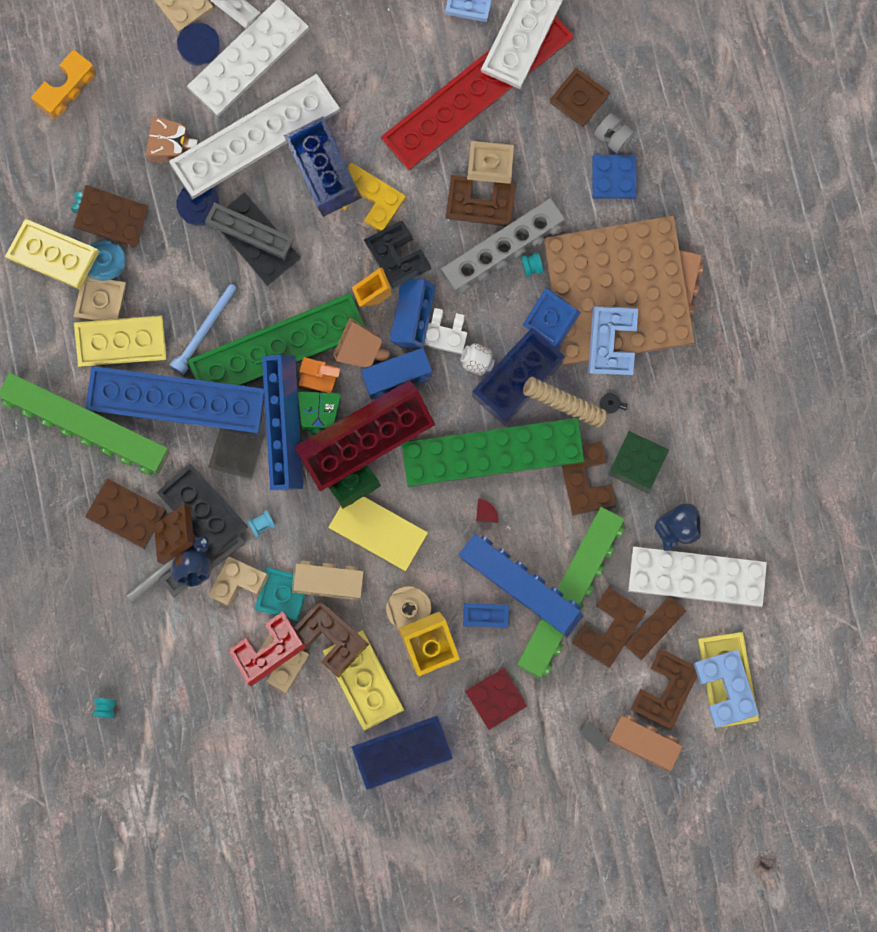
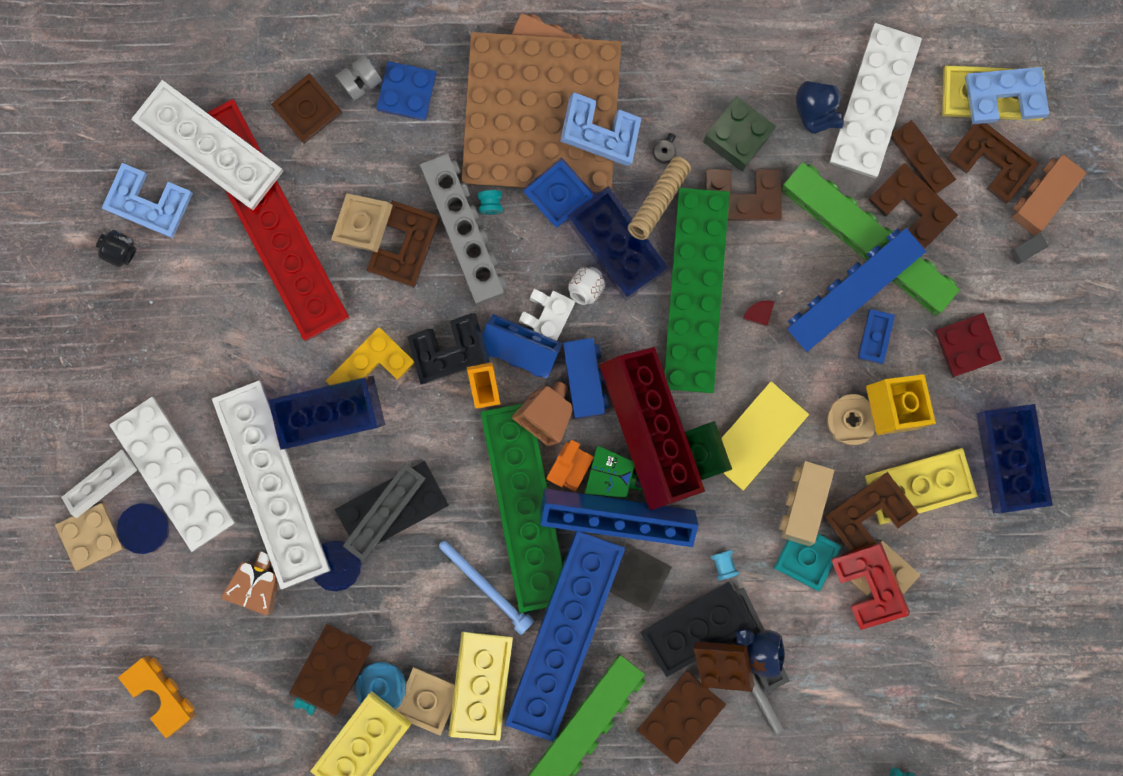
camera: 80 degrees left, 5 degrees up
tan plate [208,556,269,607] -> none

